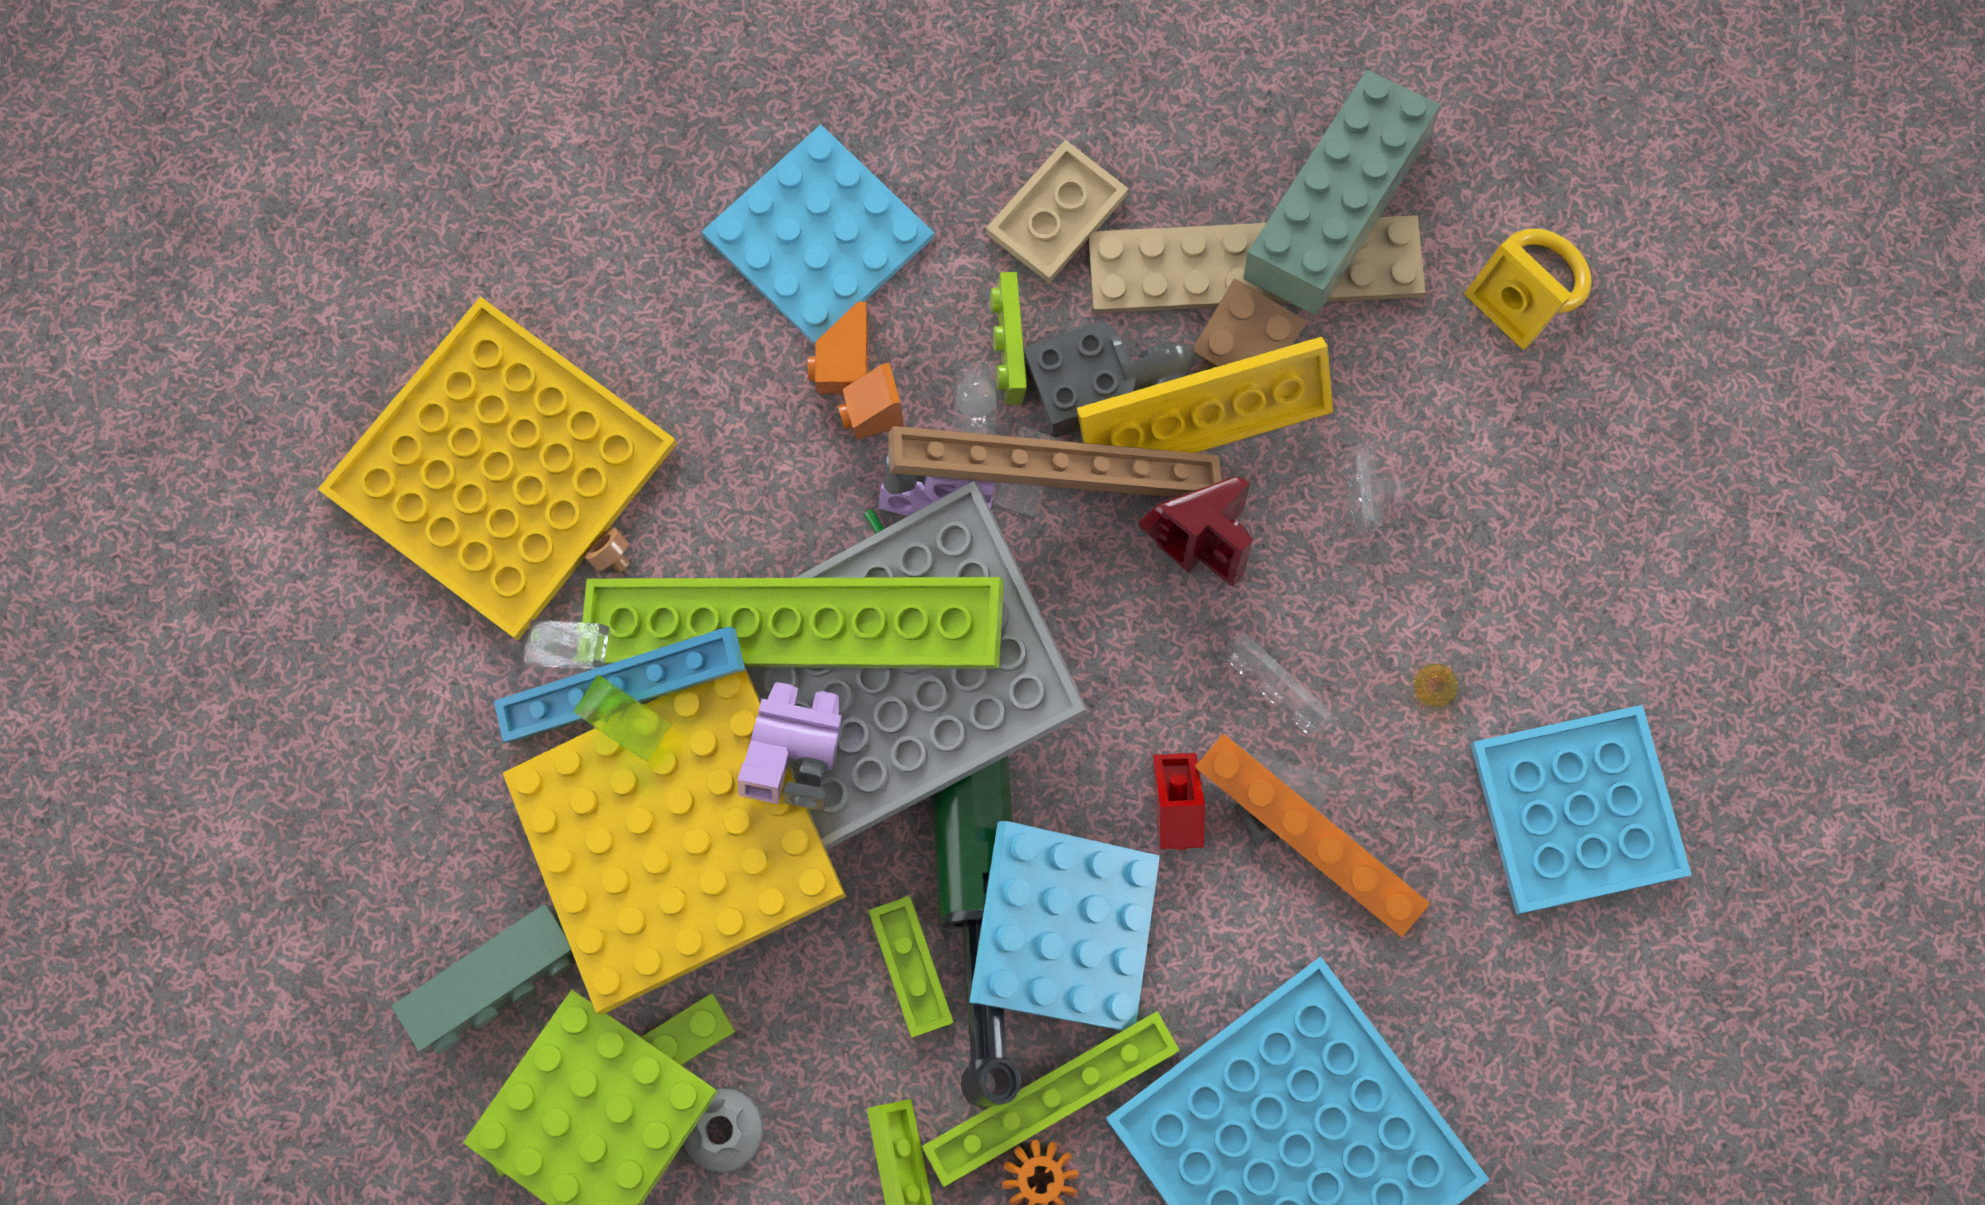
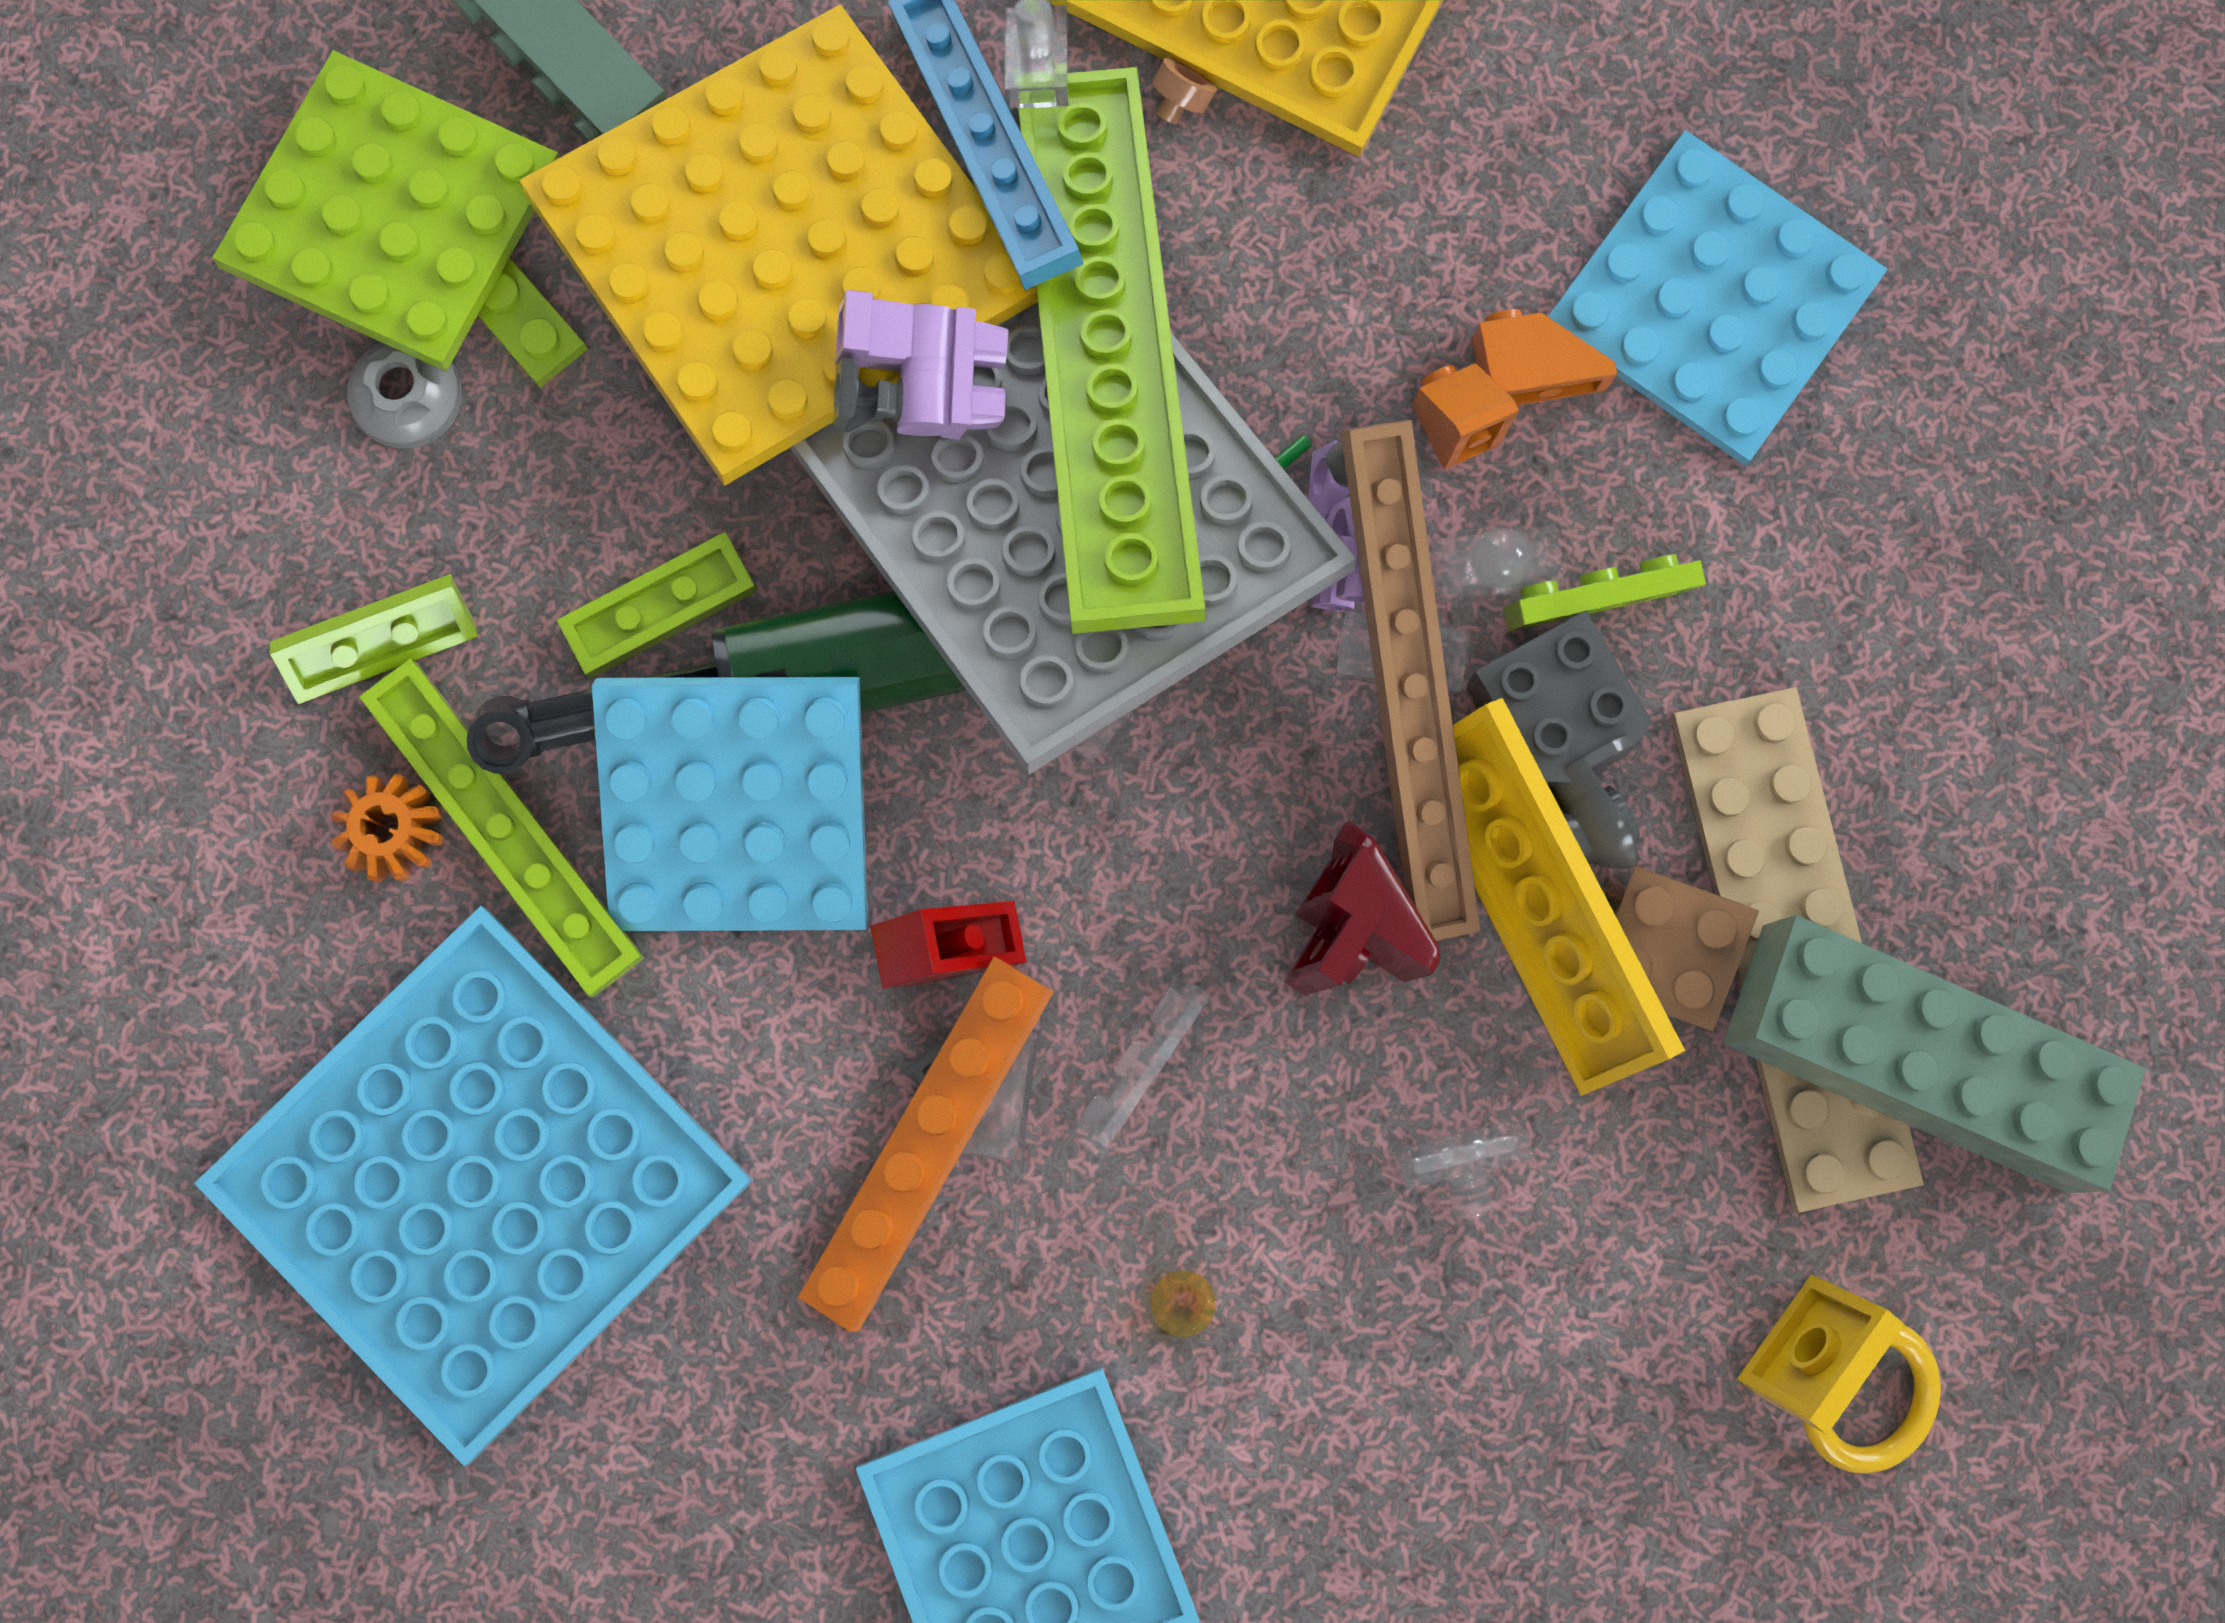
camera: 75 degrees right, 5 degrees up
clear neon green slope [573,674,672,762] -> none
tan plate [986,140,1129,284] -> none

